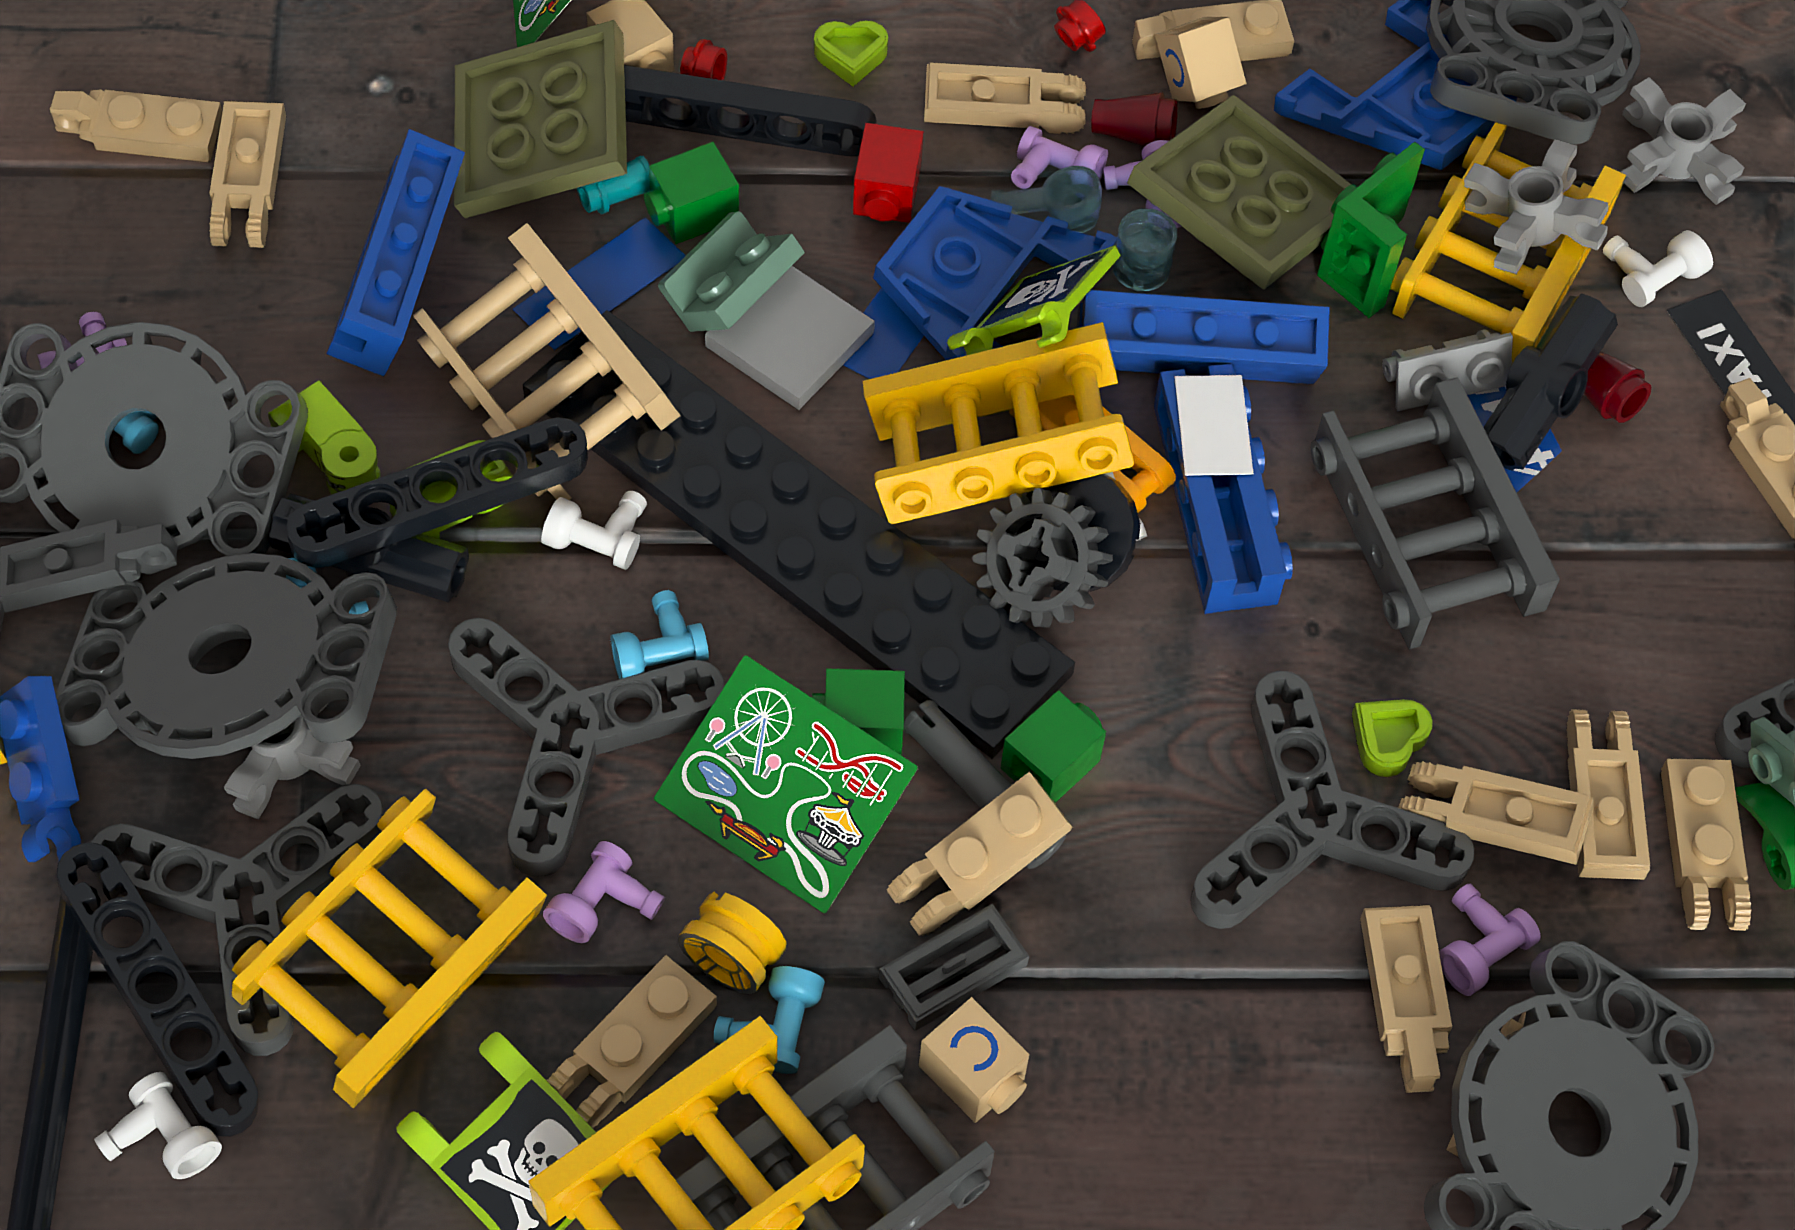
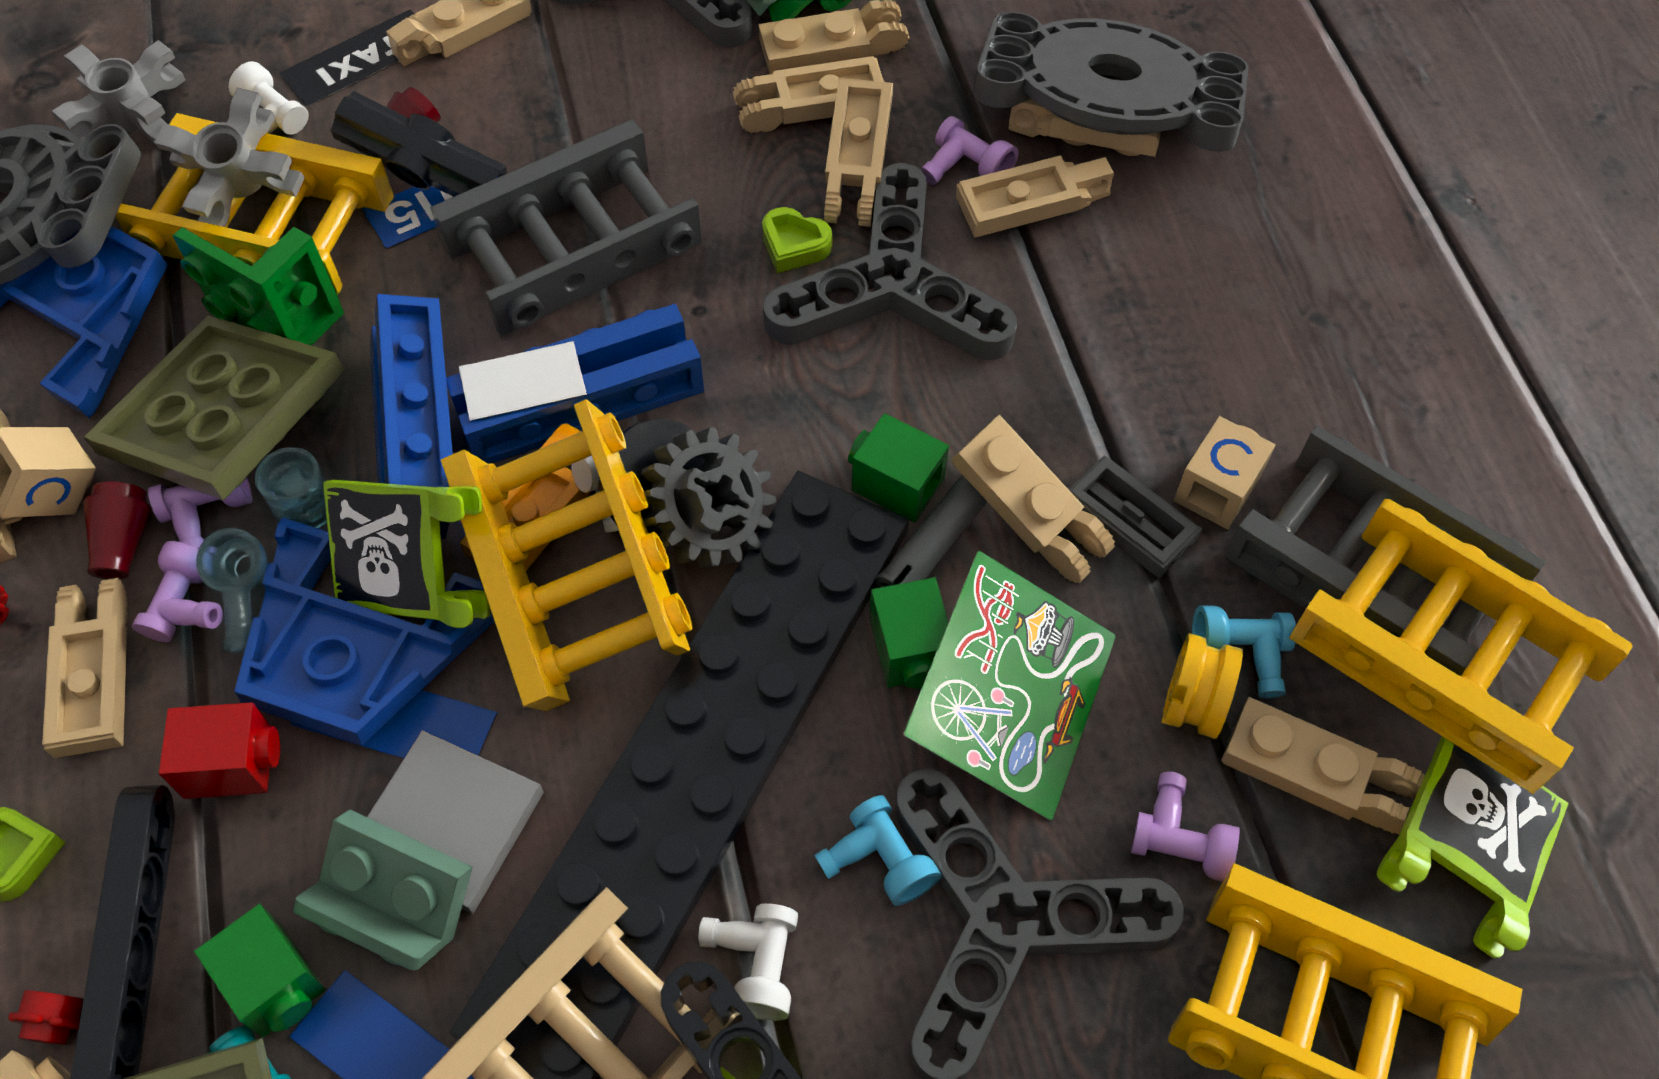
camera: 100 degrees left, 0 degrees up
light grey hinge [1382,329,1513,411] -> none

